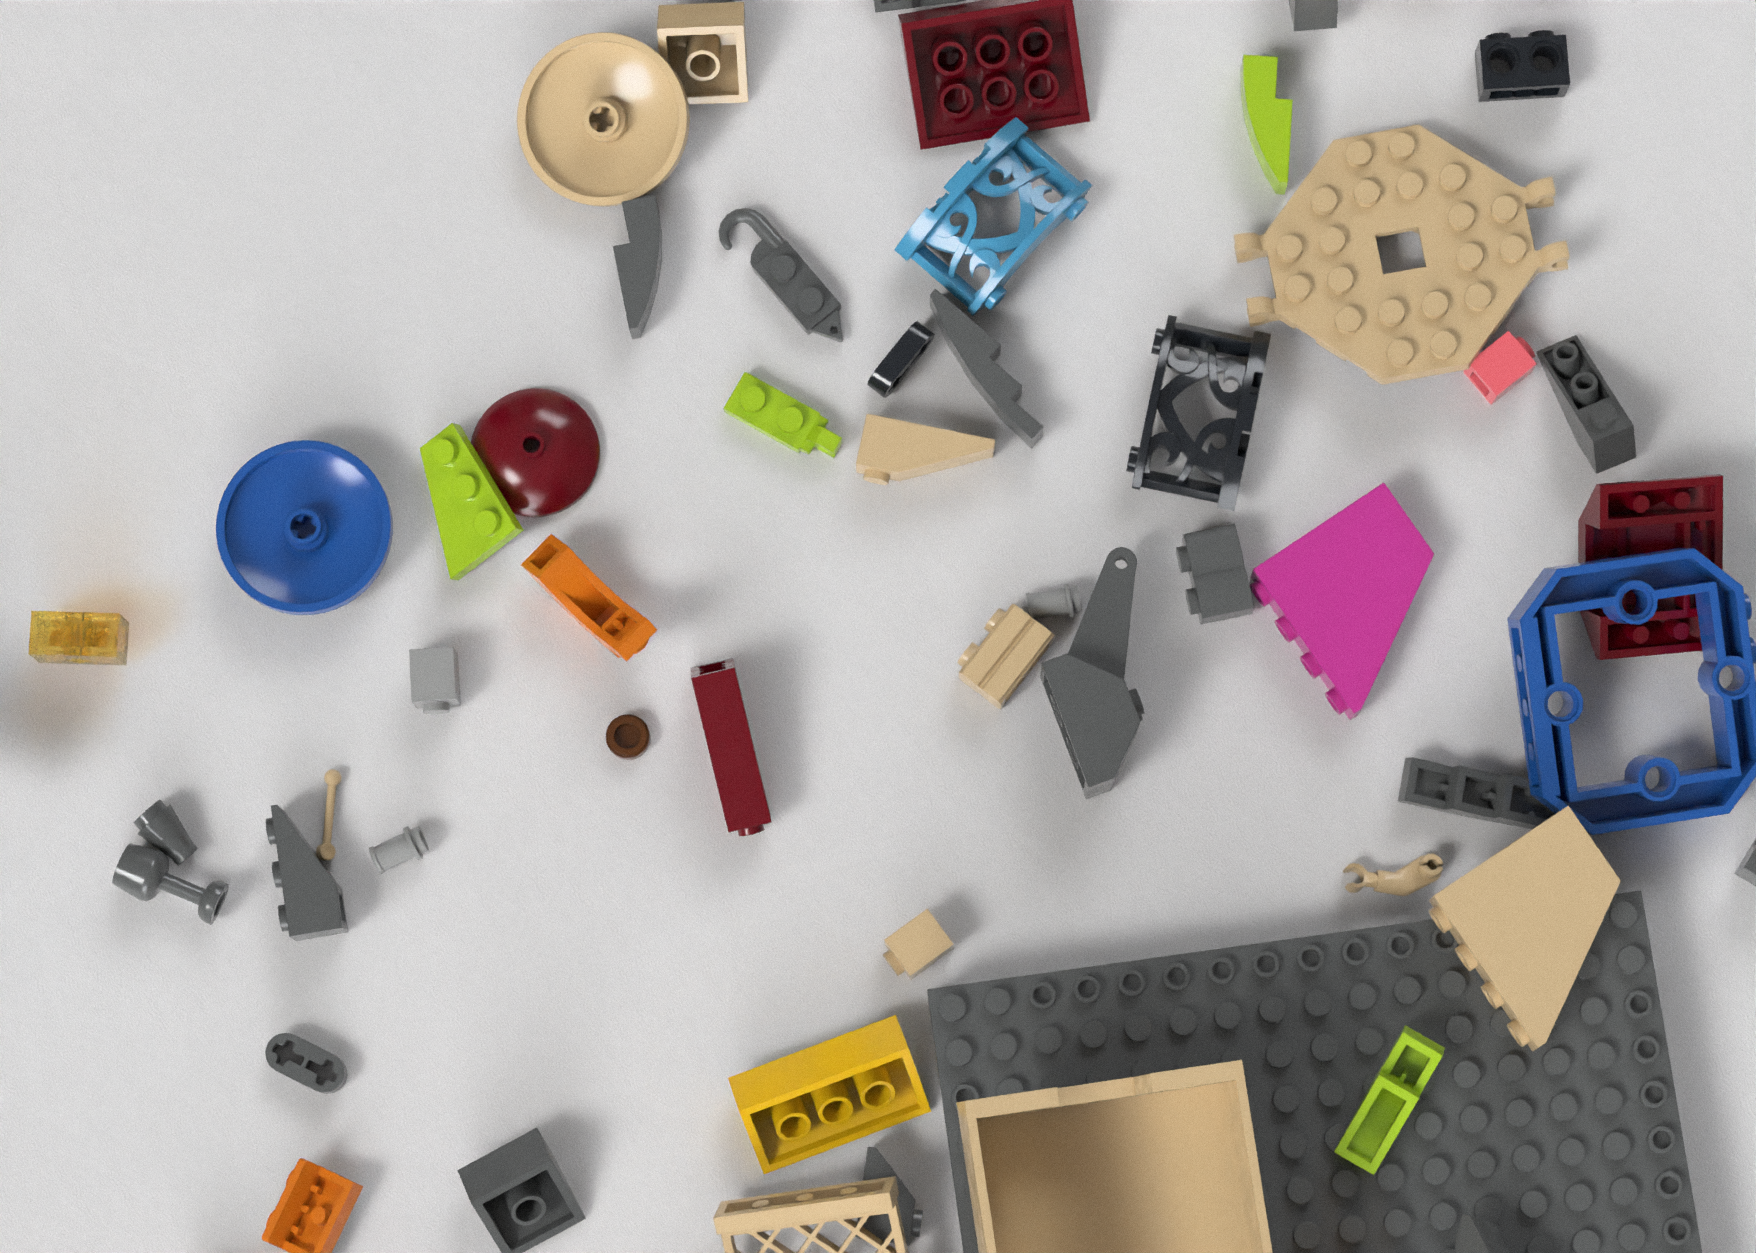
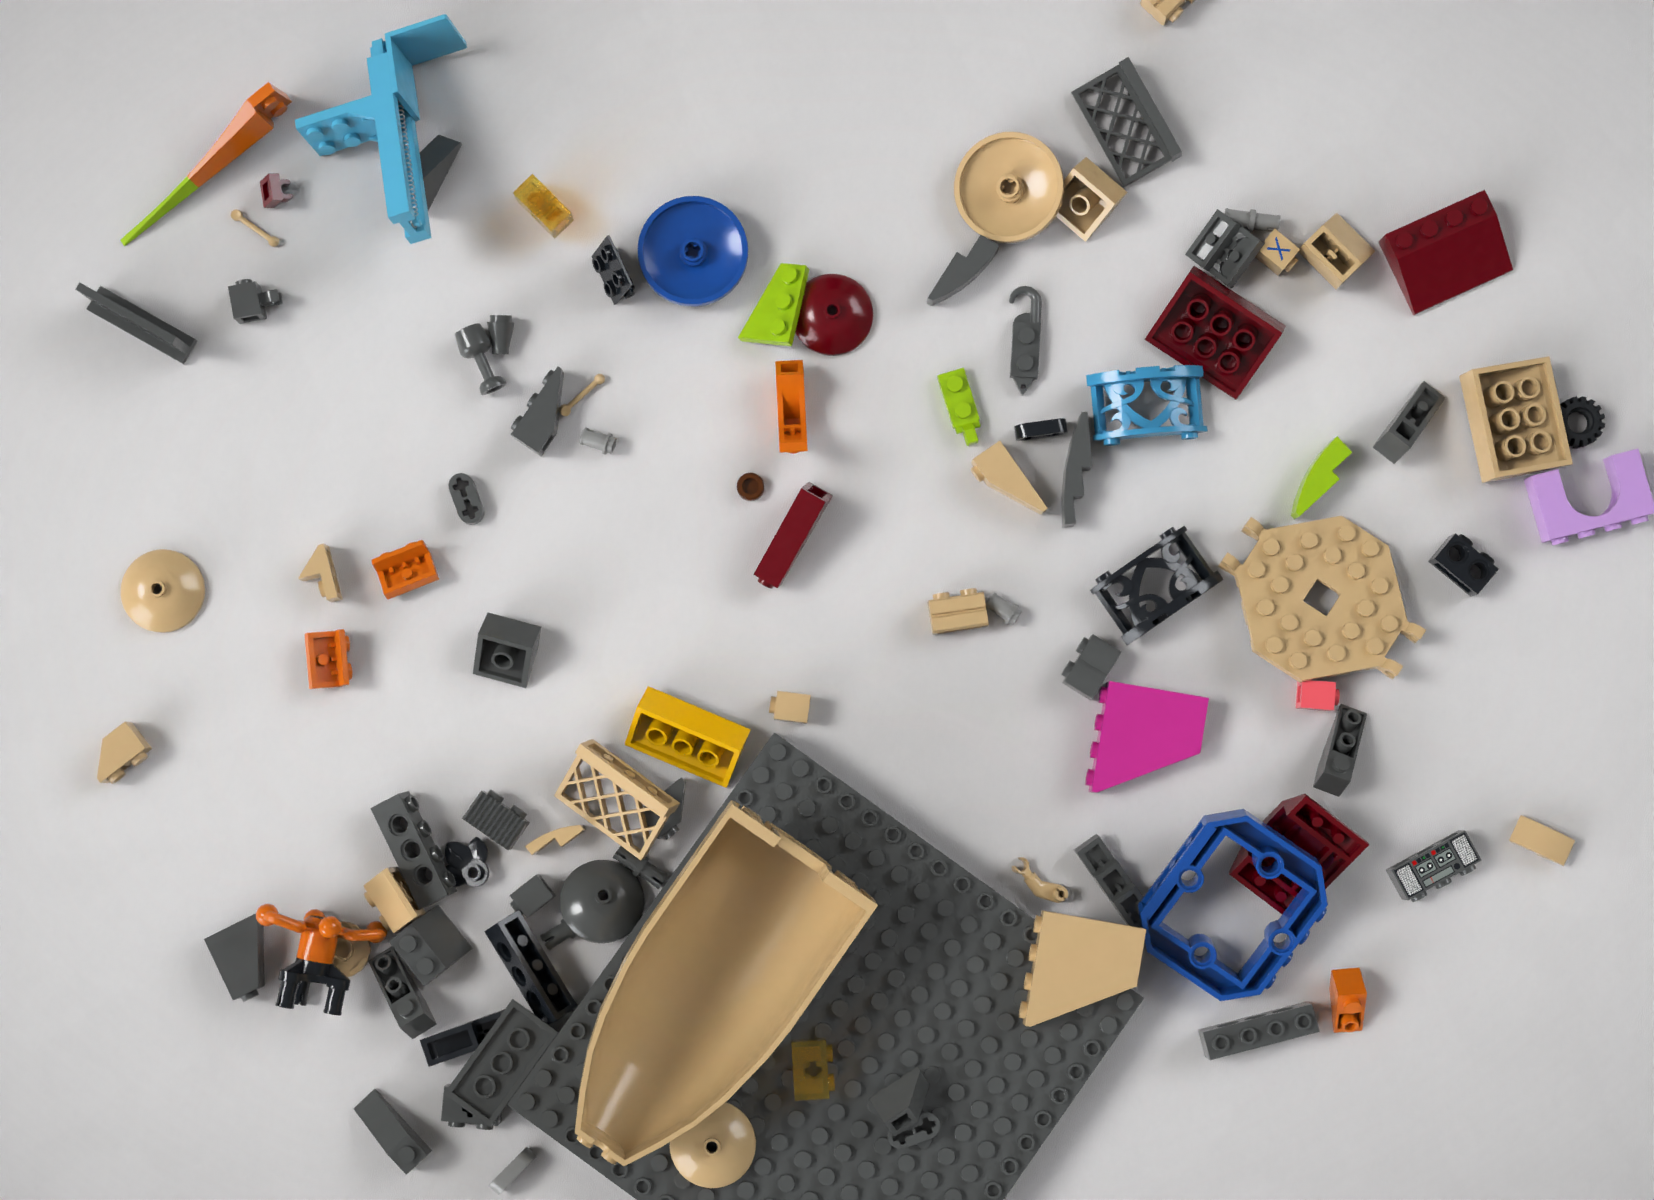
camera: 35 degrees right, 5 degrees up
light grey brick [409,647,461,715] -> none
dark grey slope [1040,547,1145,799] -> none
lime slope [1334,1025,1445,1175] -> none
none -> black hinge [591,235,635,305]

